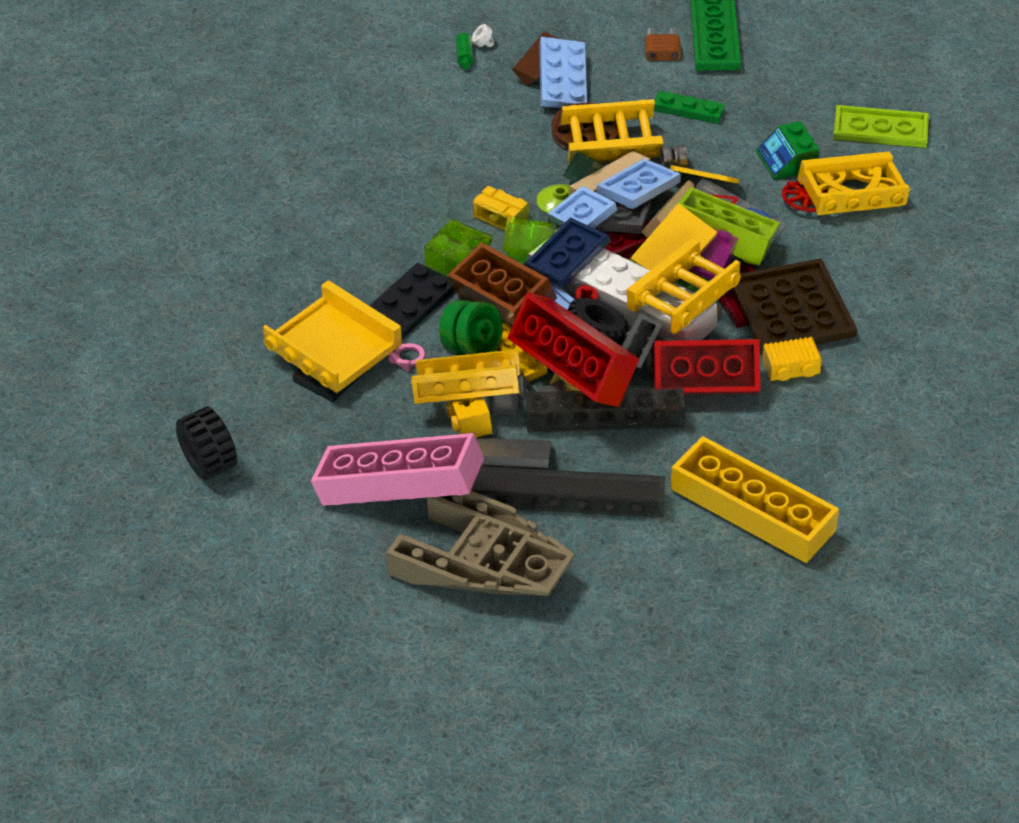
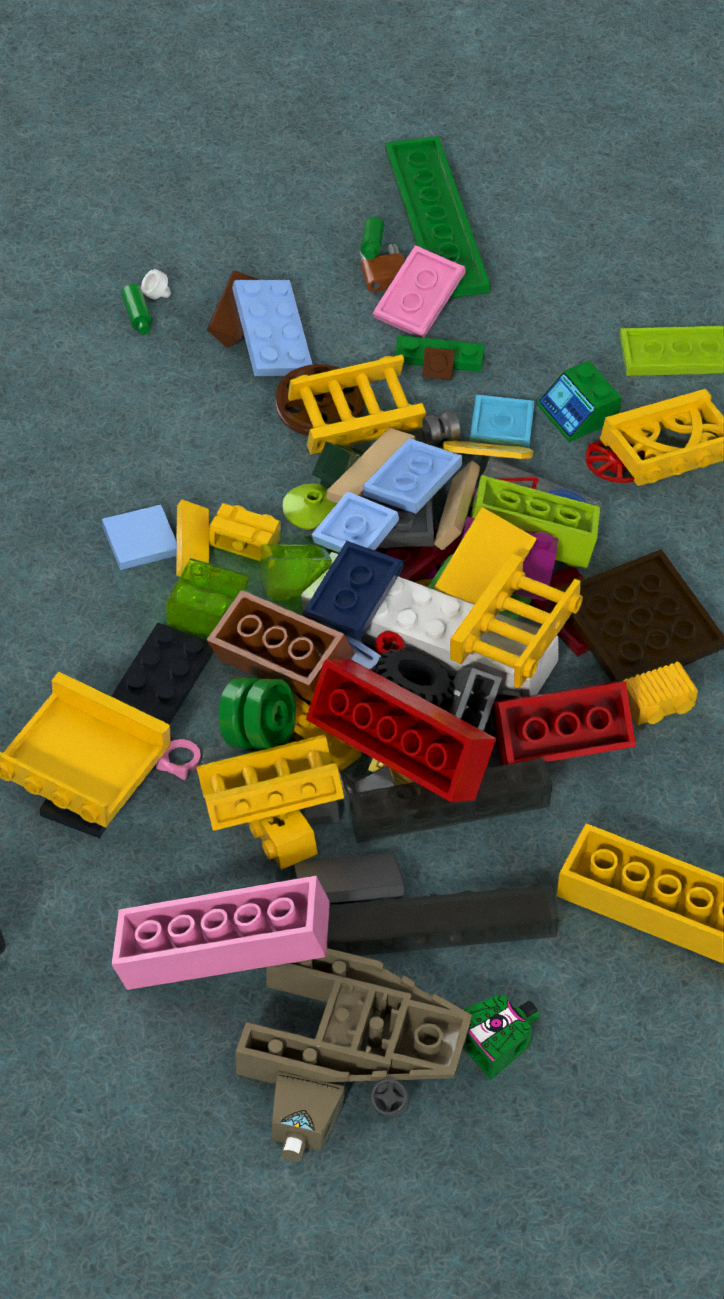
camera: 15 degrees left, 5 degrees up
none -> light blue tile [102,505,177,570]
none -> yellow tile [176,499,209,585]
none -> dark tan torso [272,1071,345,1162]
none -> green cylinder [360,217,385,260]
none -> dark grey wheel [371,1079,409,1118]
none -> bright pink tile [372,245,466,338]
none -> reddish brown plate [422,347,455,380]
none -> green torso [462,995,539,1080]
none -> medium azure tile [470,395,535,448]

